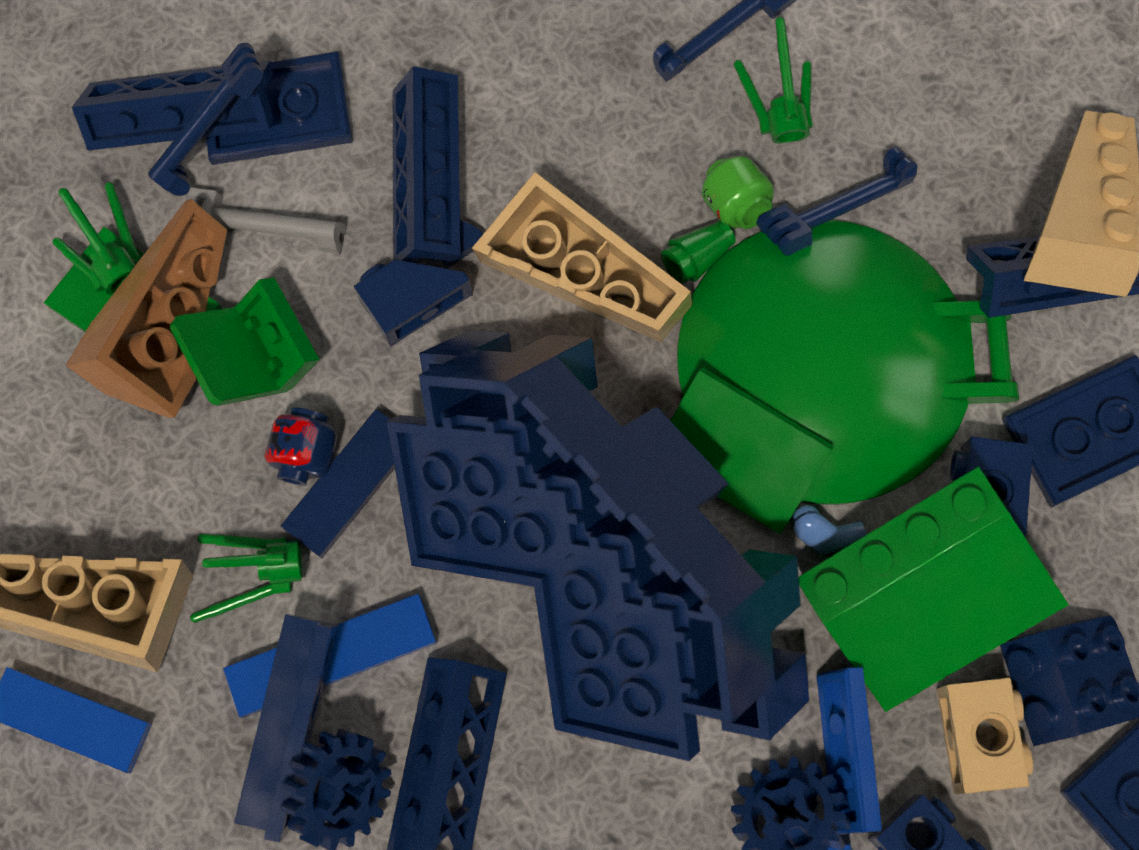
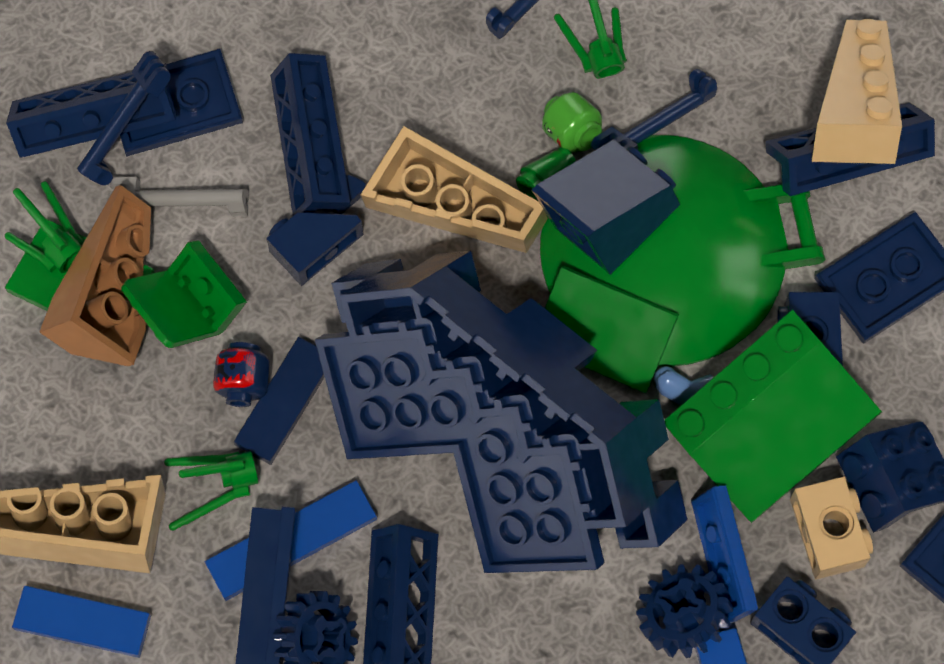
camera: 10 degrees left, 5 degrees down
none -> dark blue slope [532,140,680,275]

